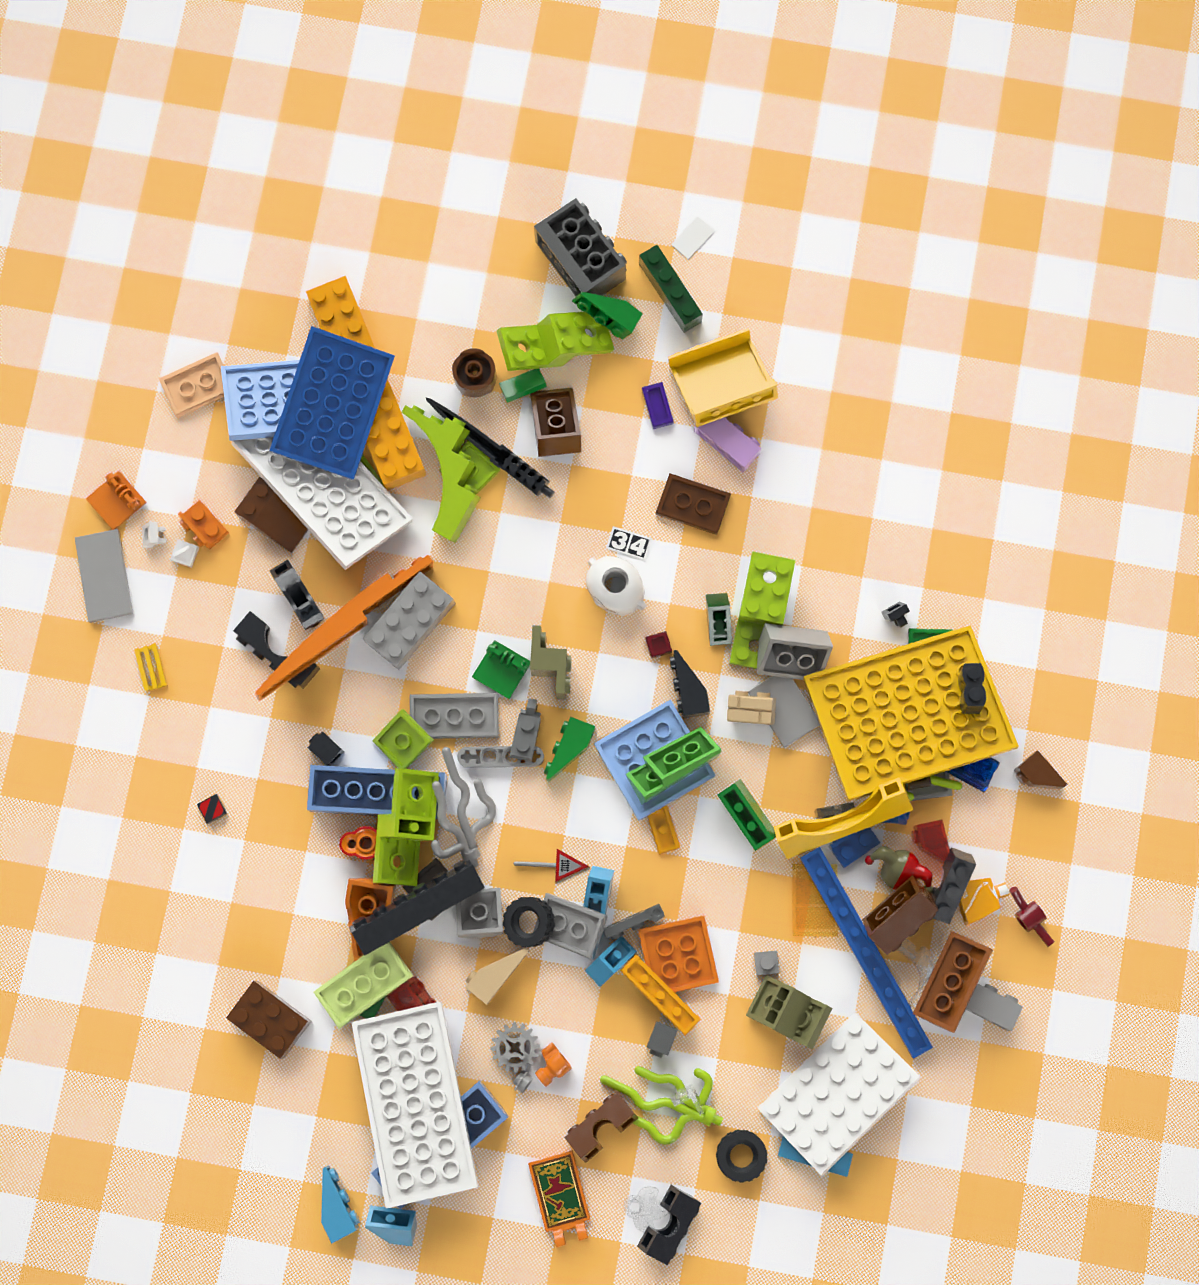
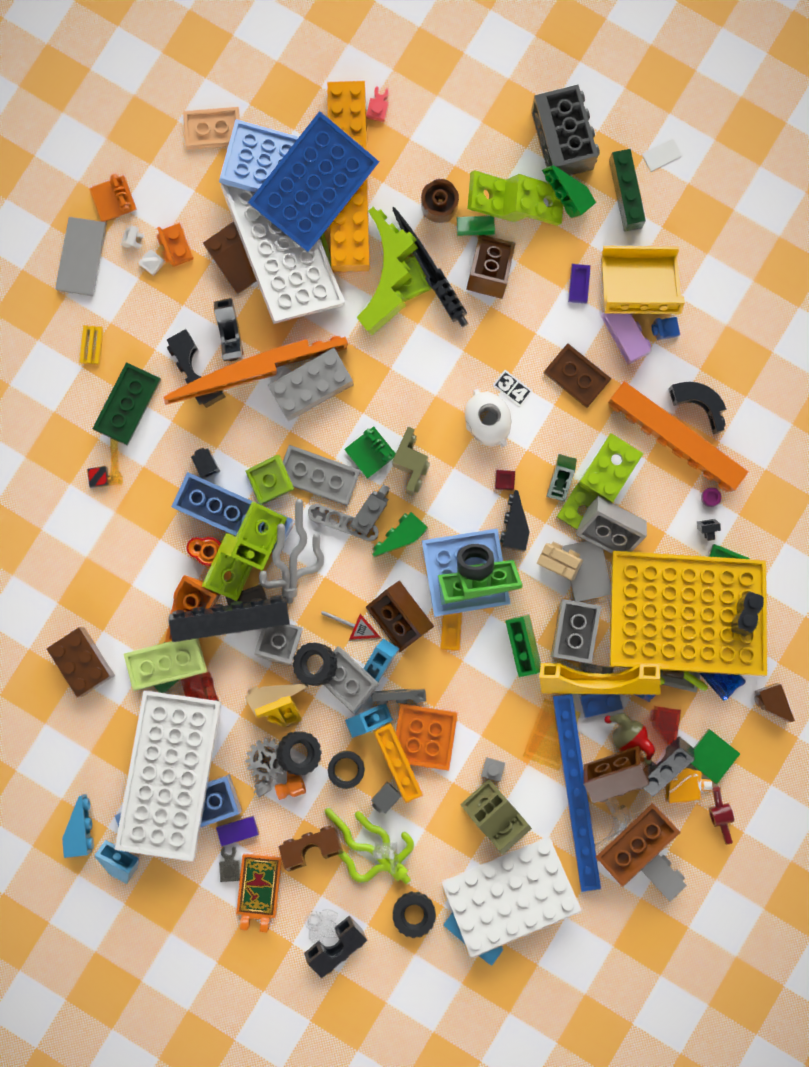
camera: 25 degrees right, 5 degrees up
none -> dark green tile [92,362,161,446]
none -> clear yellow piece [108,438,123,485]
none -> dark purple tile [216,815,259,847]
none -> clear smoke plate [219,846,240,882]
none -> yellow wing [254,696,302,727]
none -> black tyre [276,731,322,775]
none -> black tyre [327,751,365,789]
none -> coral plate [366,86,389,122]
none -> reddish brown slope [366,580,434,652]
none -> black tyre [457,544,494,580]
none -> light grey brick [551,599,601,664]
none -> orange brick [608,381,749,492]
none -> blue bracket [651,316,680,341]
none -> black arch [668,381,727,435]
none -> green tile [690,729,740,784]
none -> magenta tile [701,487,722,507]

